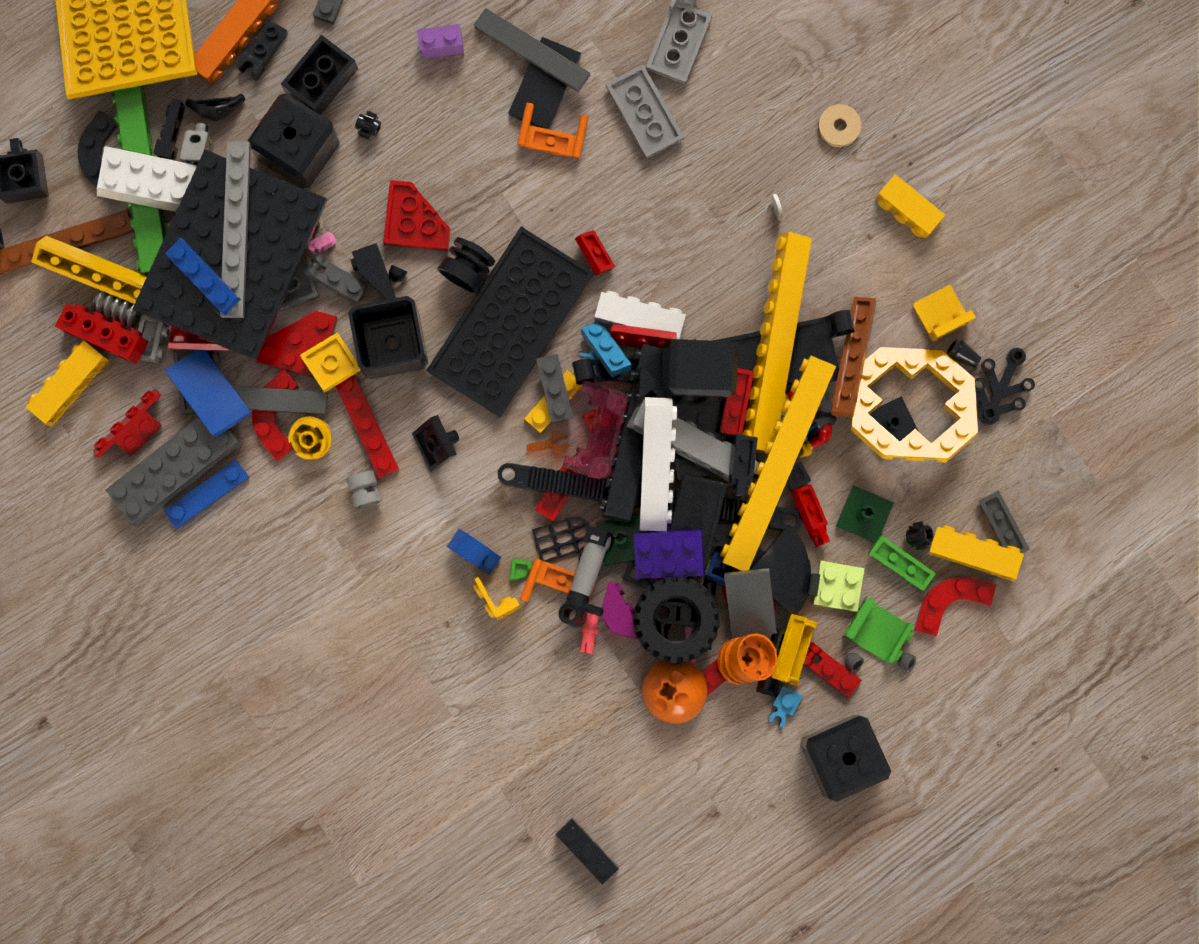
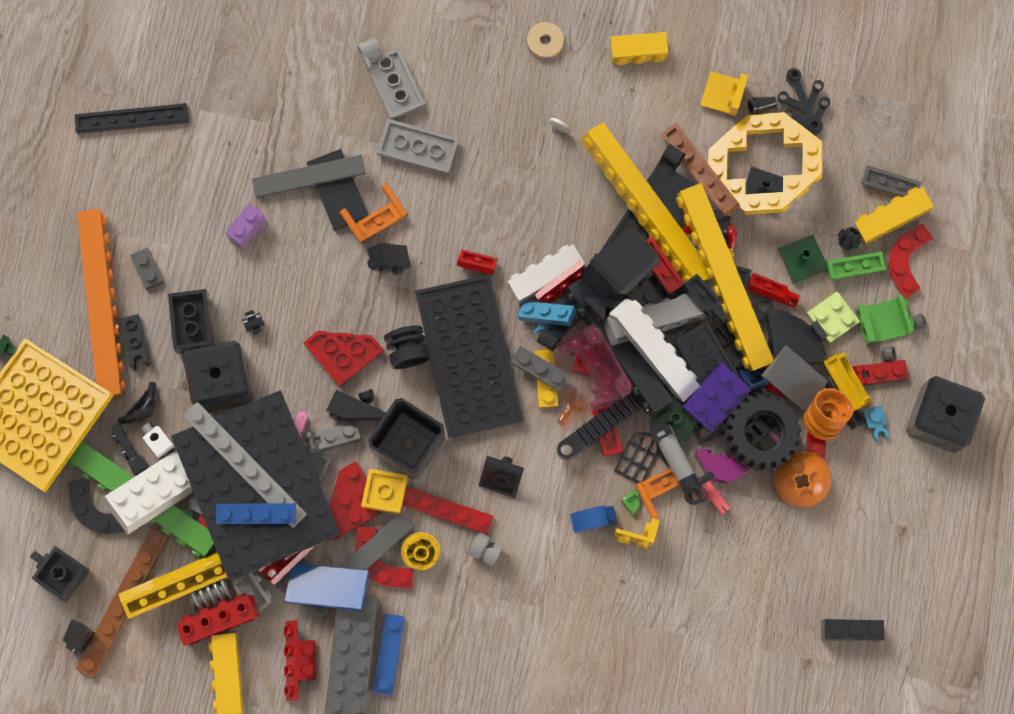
camera: 45 degrees left, 5 degrees down
none -> black brick [367,243,411,275]

